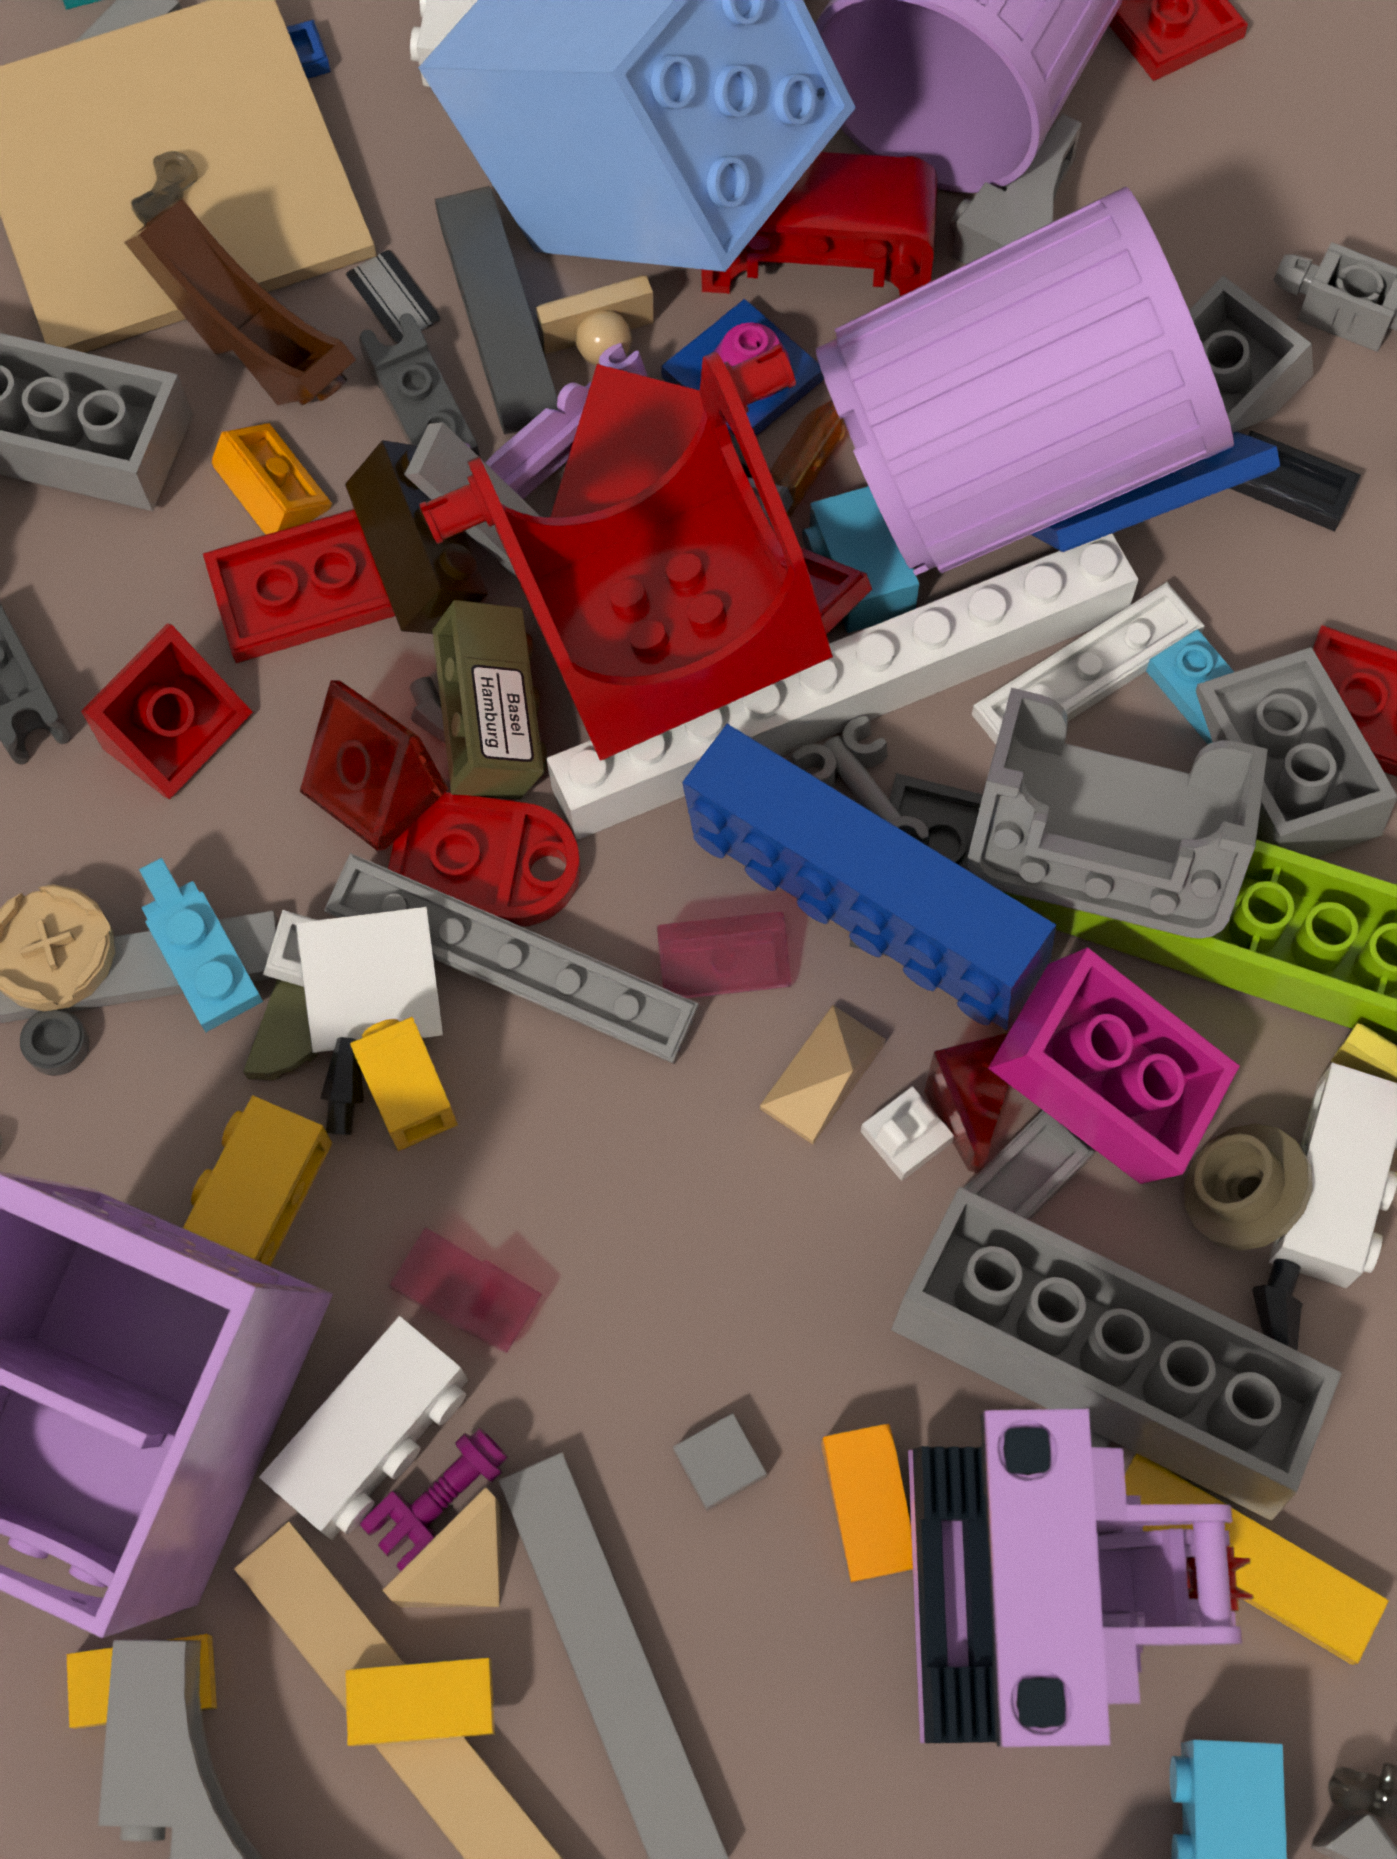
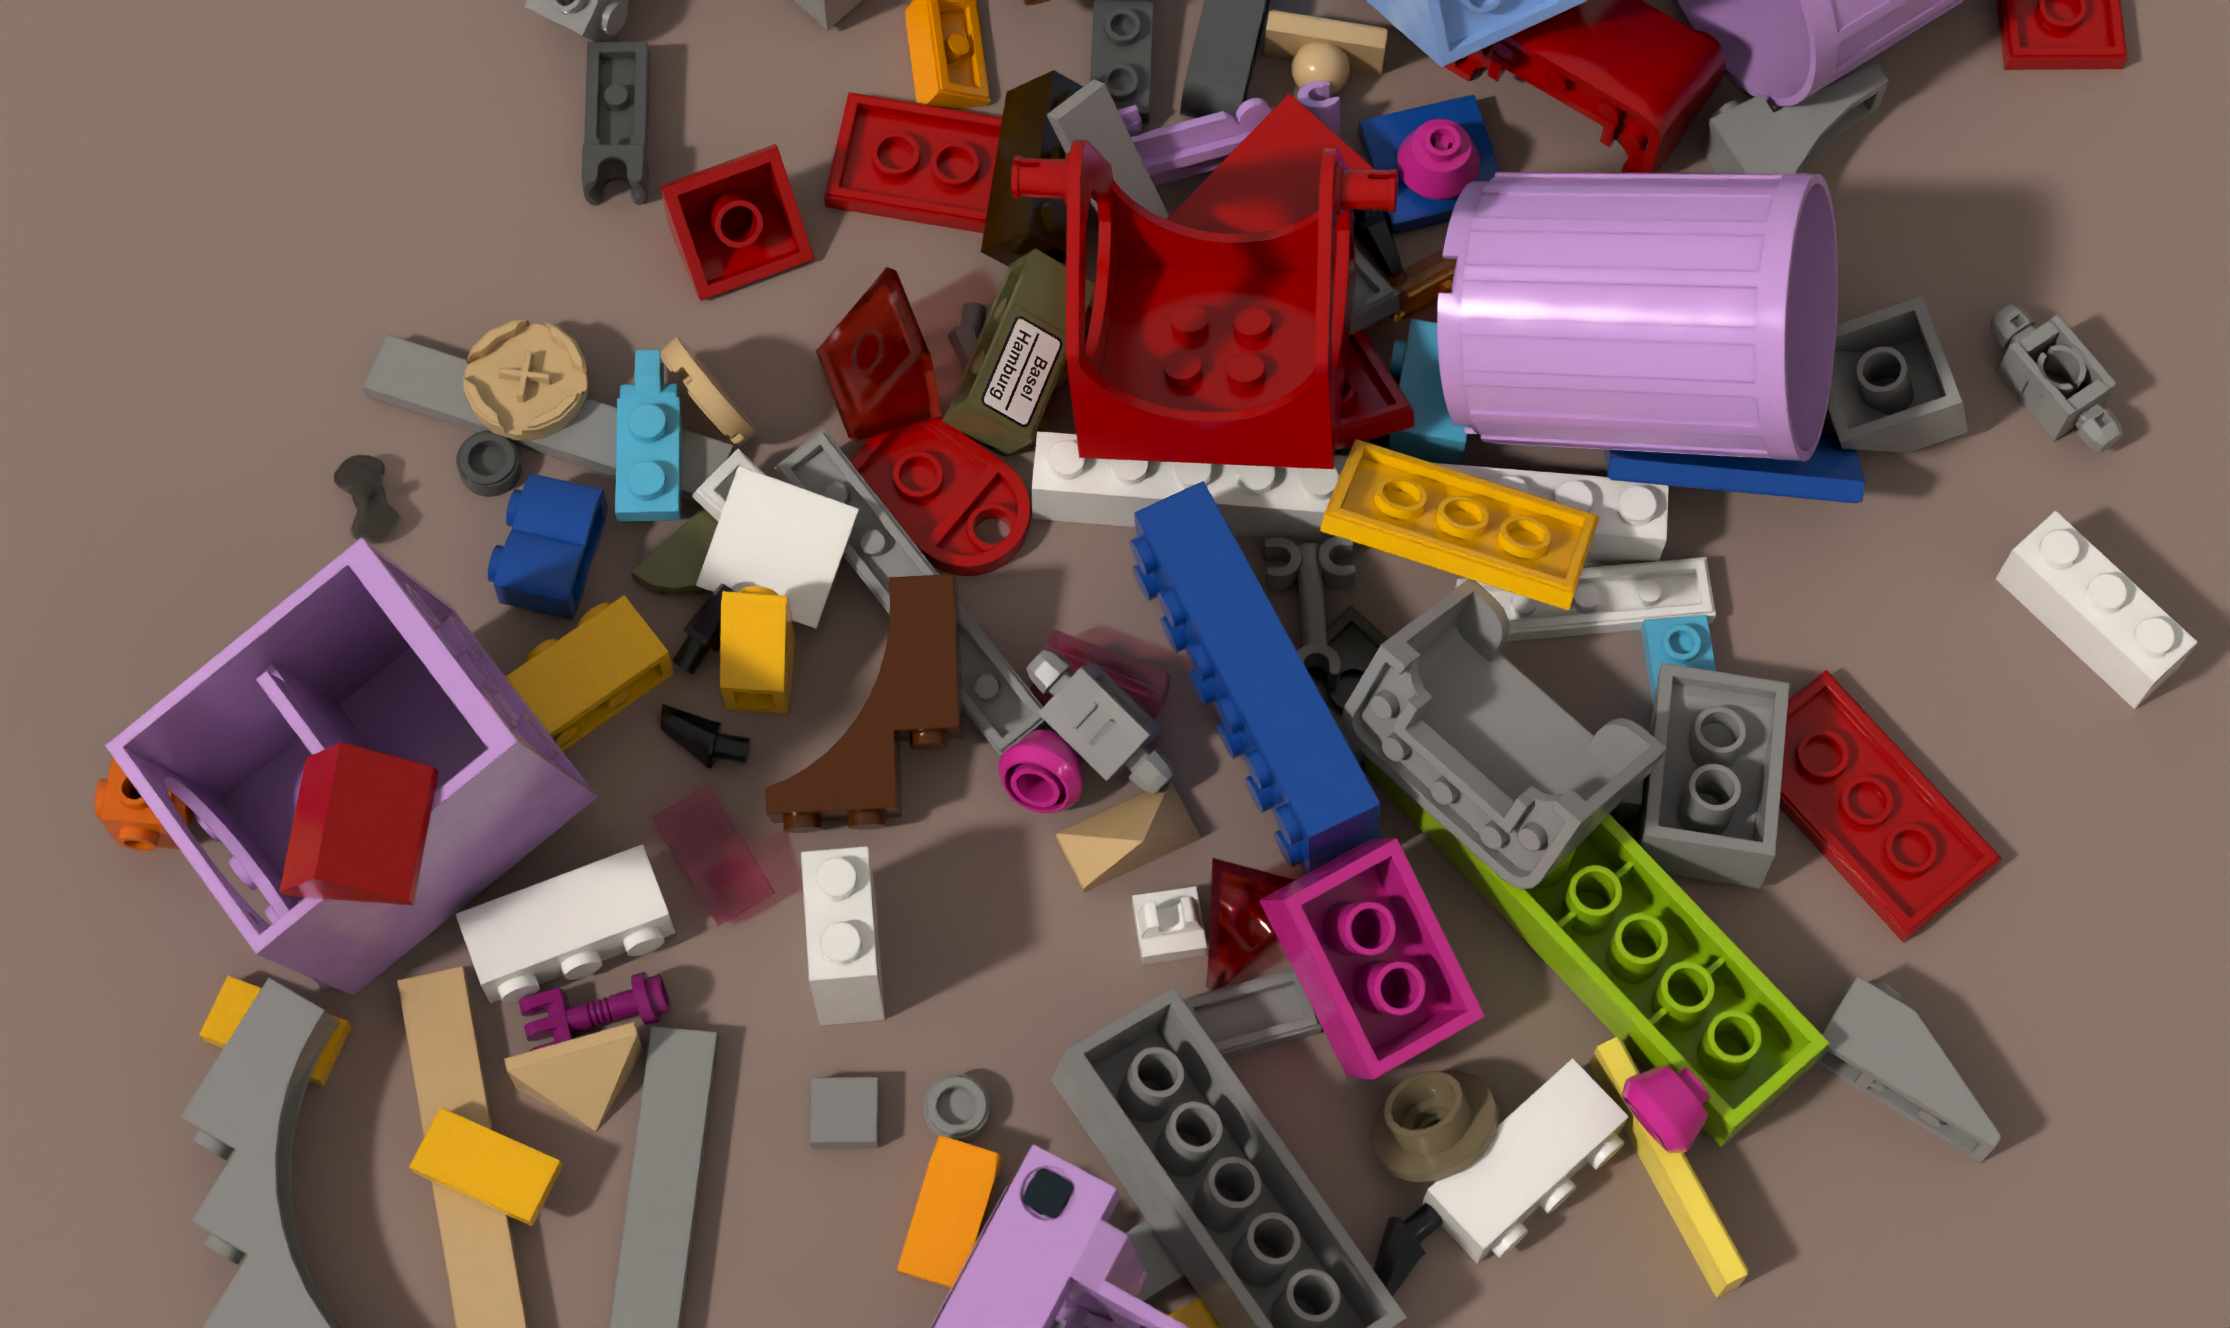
camera: 25 degrees right, 0 degrees up
black tile [1229,430,1361,532] -> none
none -> red slope [279,742,439,906]
none -> blue brick [488,473,608,620]
none -> tan tile [659,336,757,446]
none -> black bar [661,704,751,768]
none -> reddish brown arch [765,574,964,833]
none -> white brick [801,846,885,1026]
none -> light grey tile [923,1074,990,1143]
none -> dark pink cone [998,730,1083,813]
none -> light grey piece [1026,649,1175,794]
none -> yellow tile [1320,439,1600,611]

